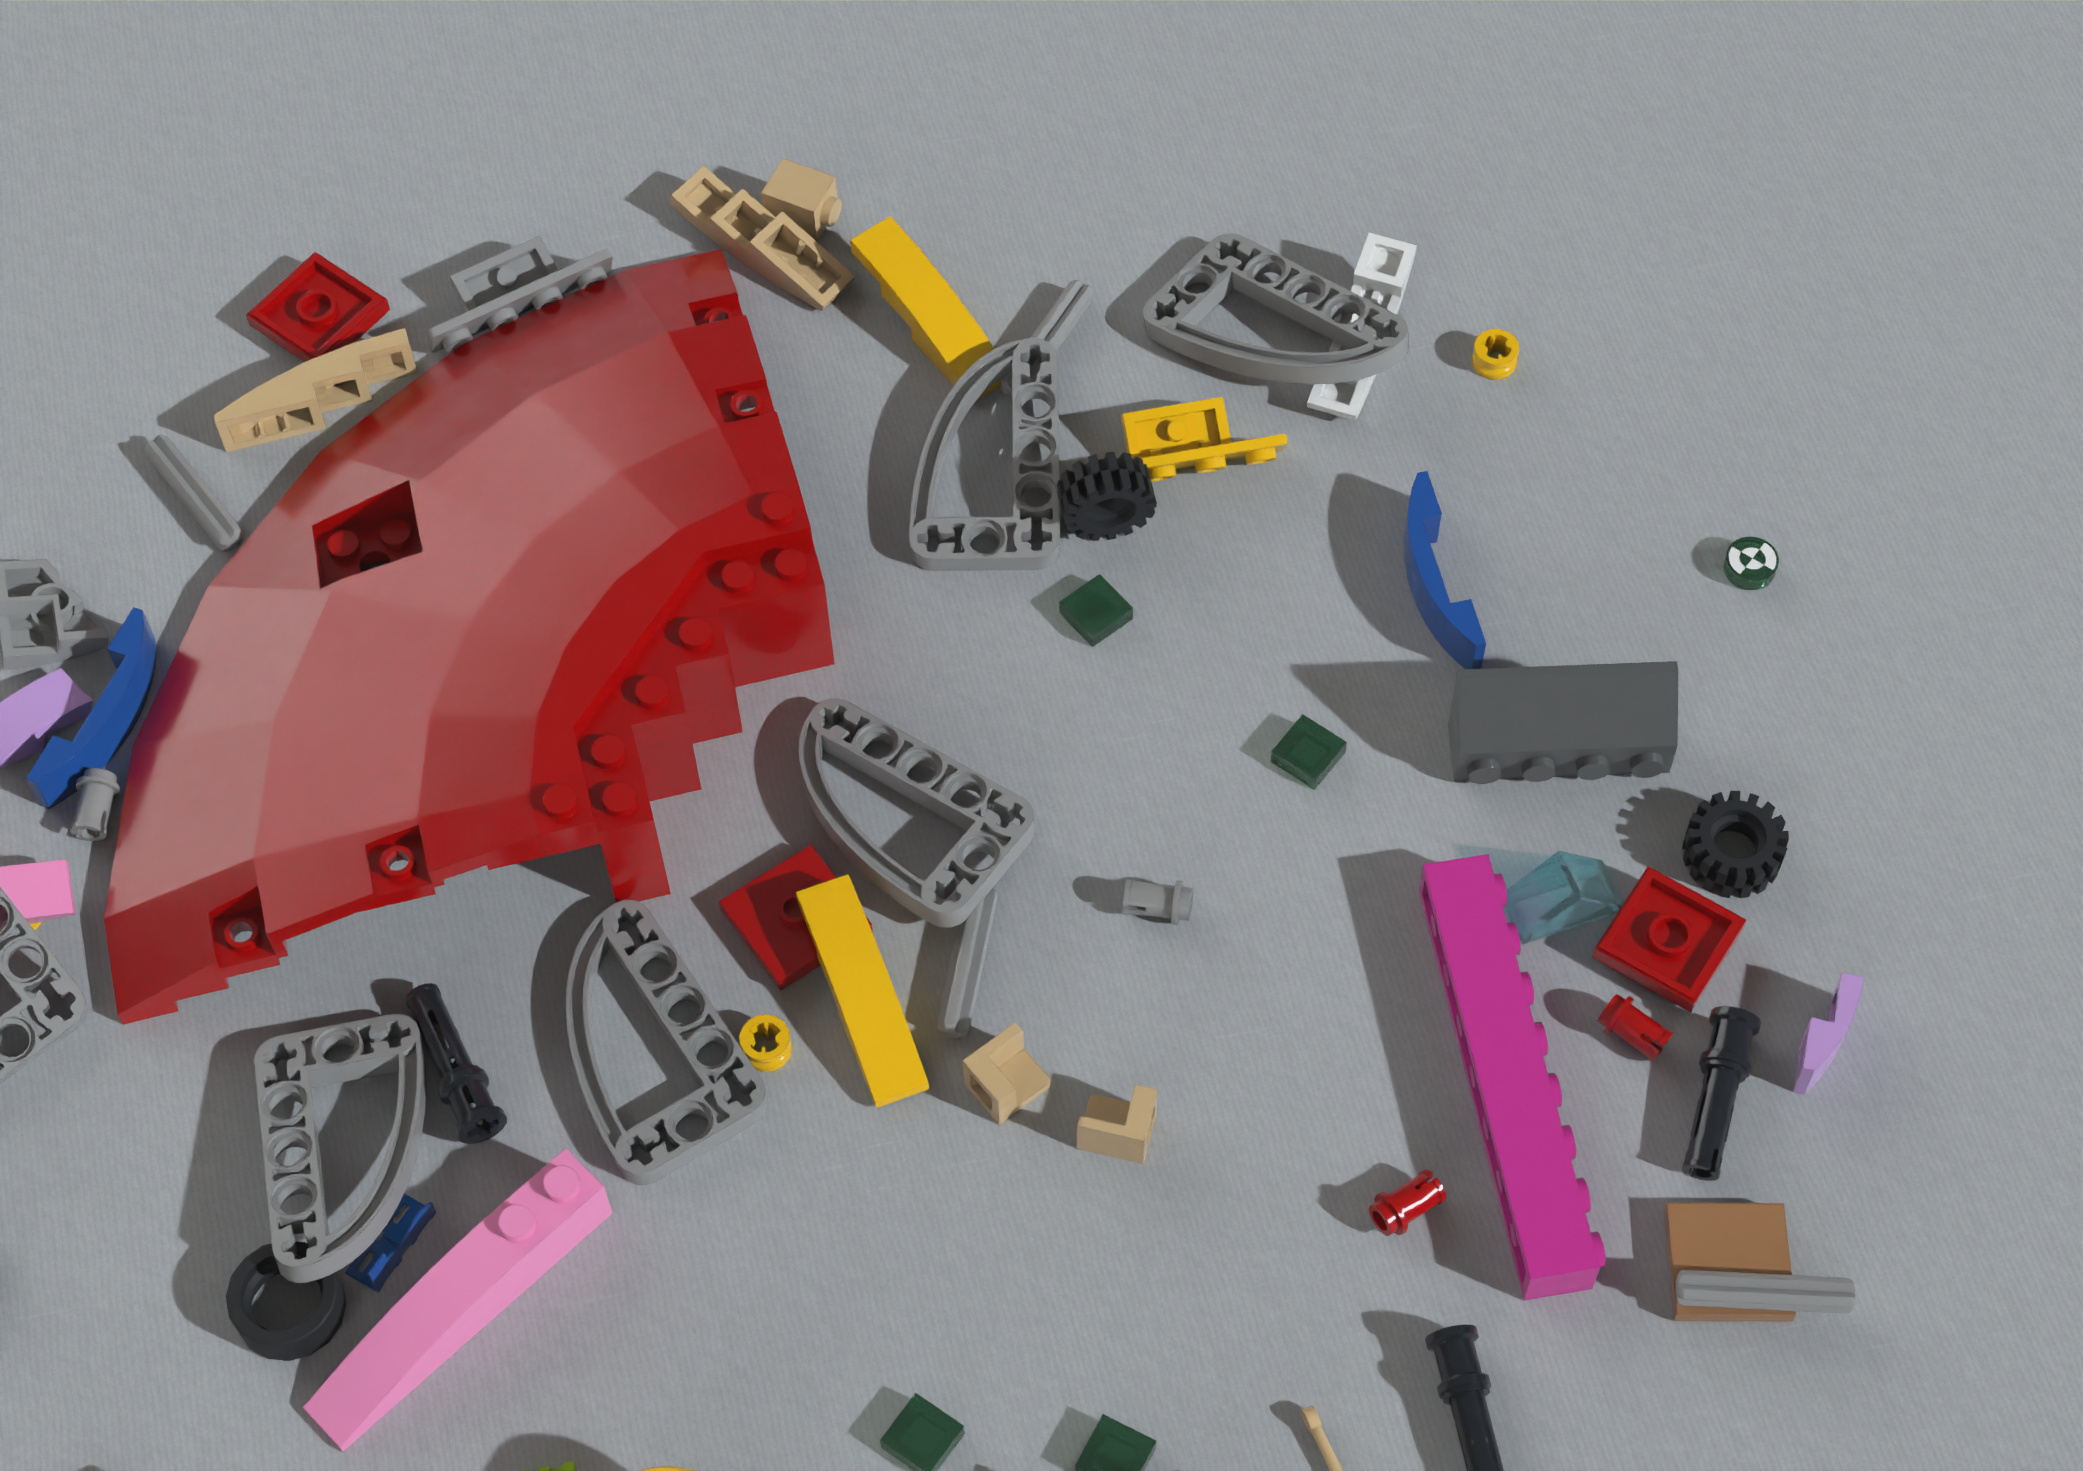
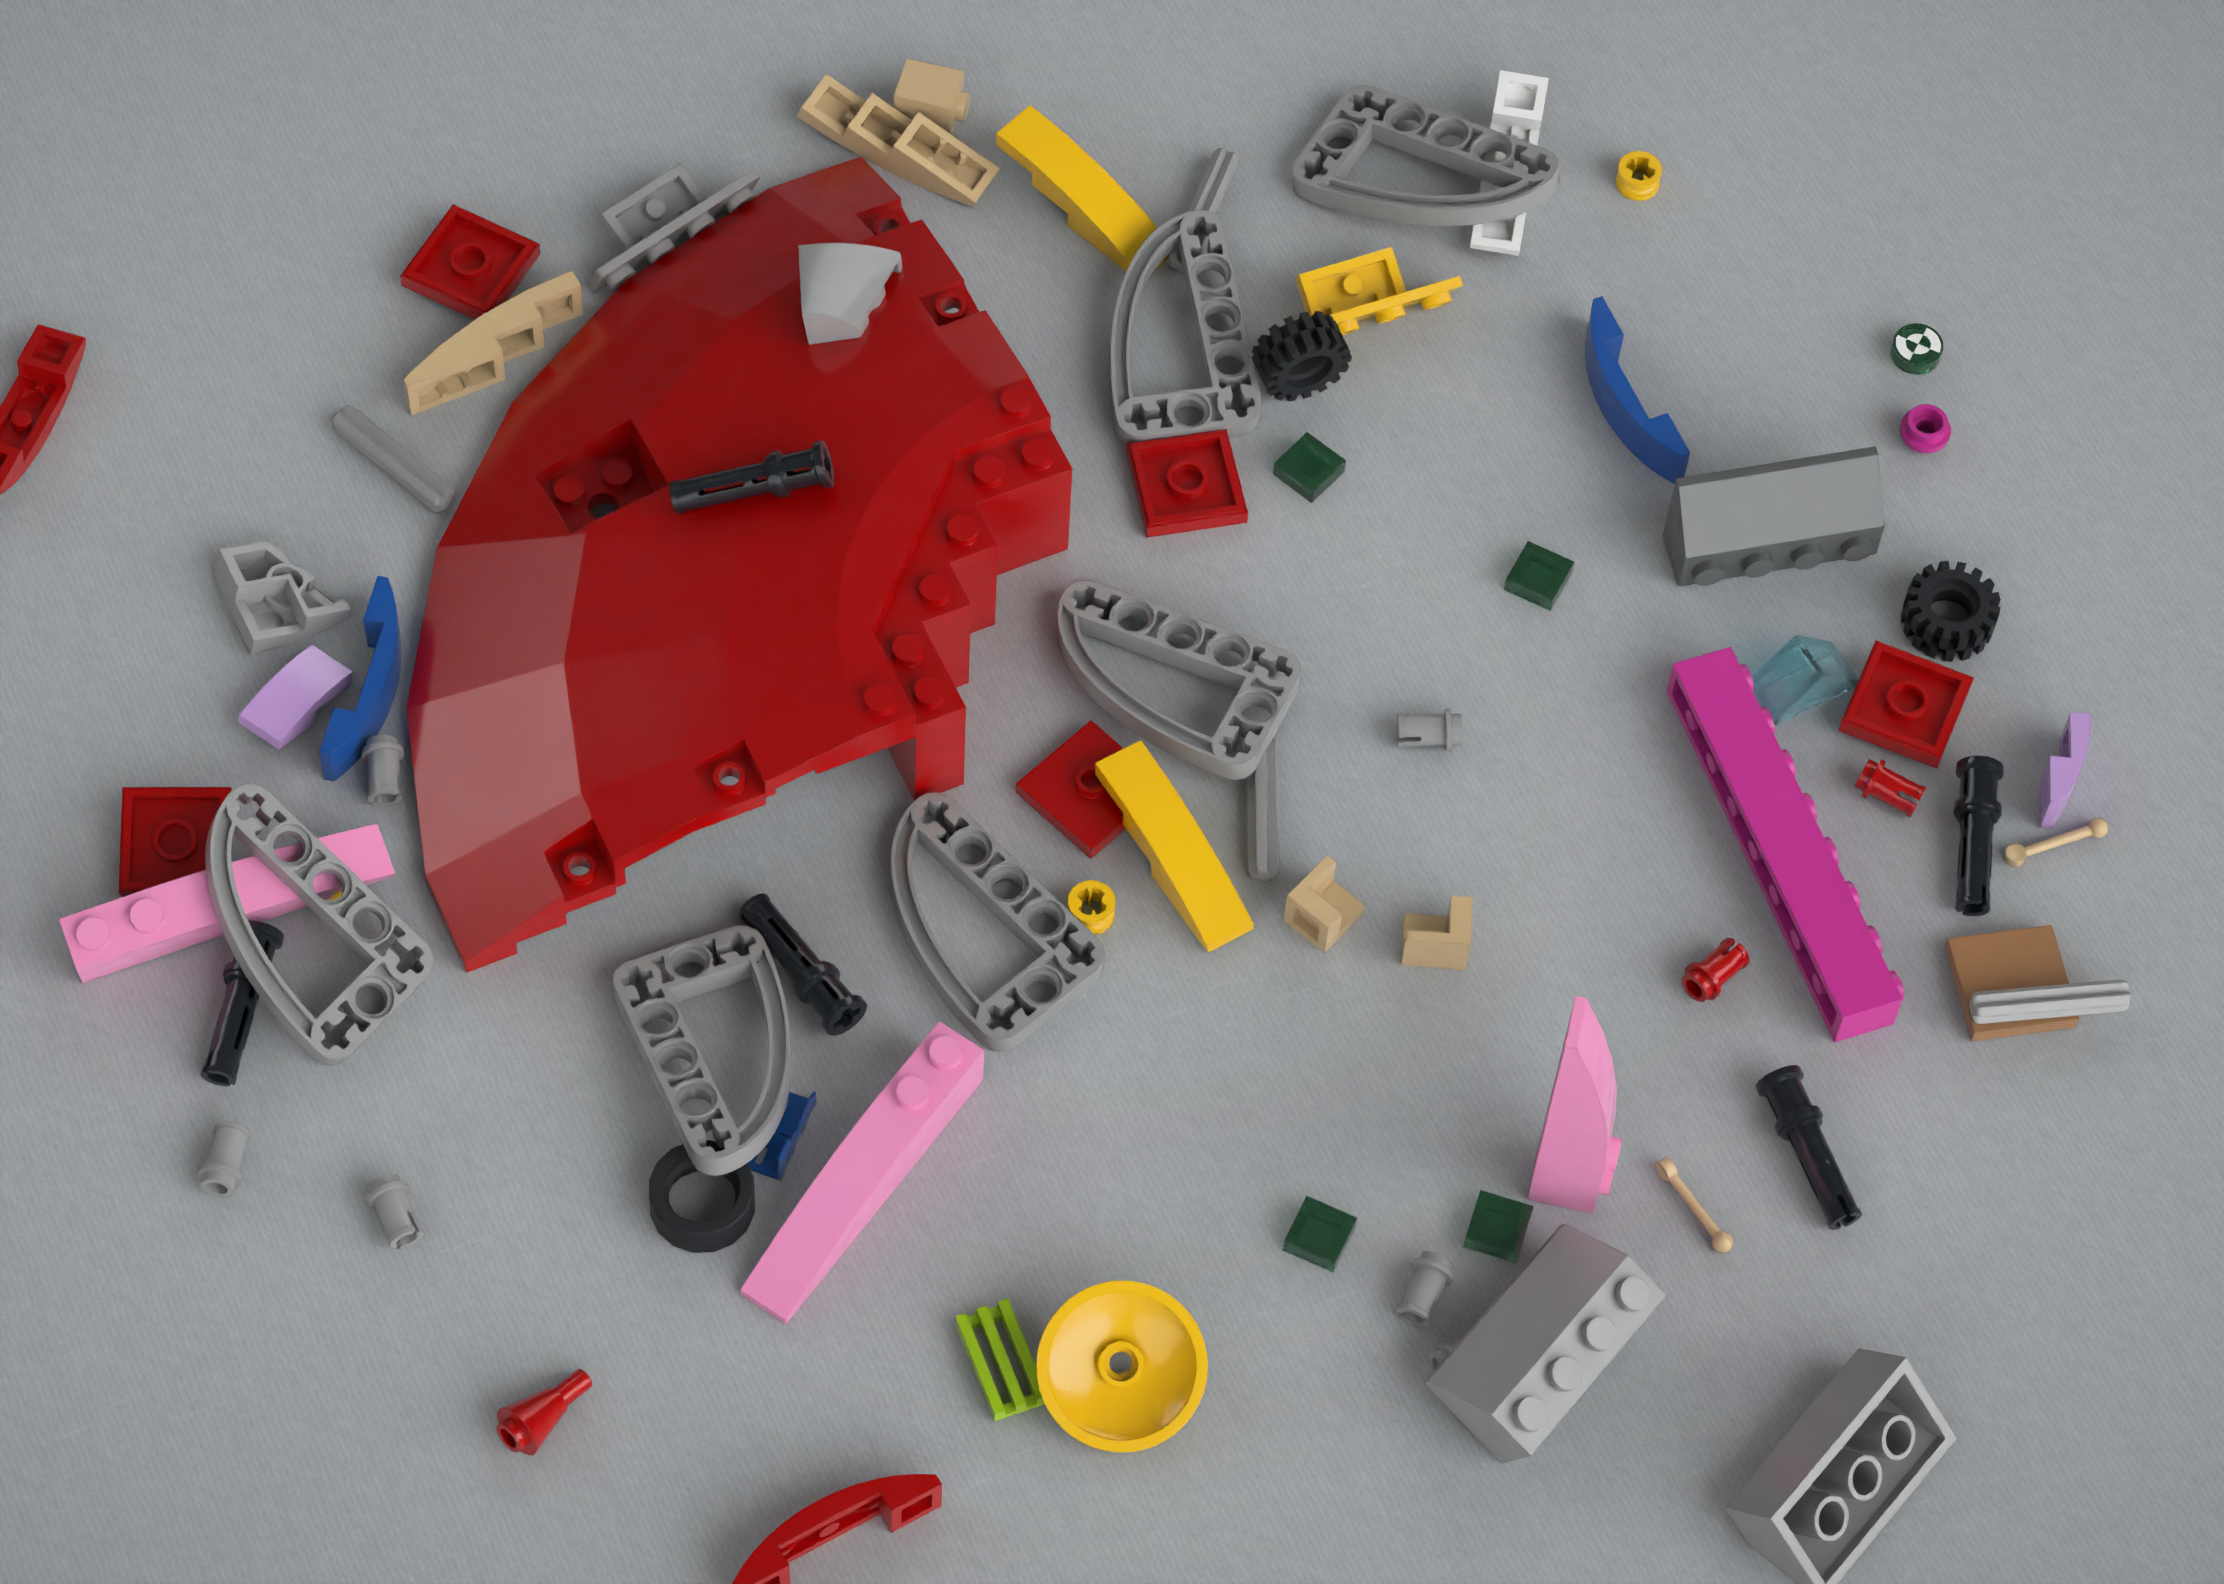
camera: 15 degrees left, 0 degrees up
none -> black pin [669,440,835,514]
none -> light grey slope [798,243,903,345]
none -> red tile [1126,429,1248,538]
none -> bright pink slope [1528,996,1622,1213]
none -> dark pink plate [1899,404,1951,453]
none -> tan hinge [2004,817,2108,867]

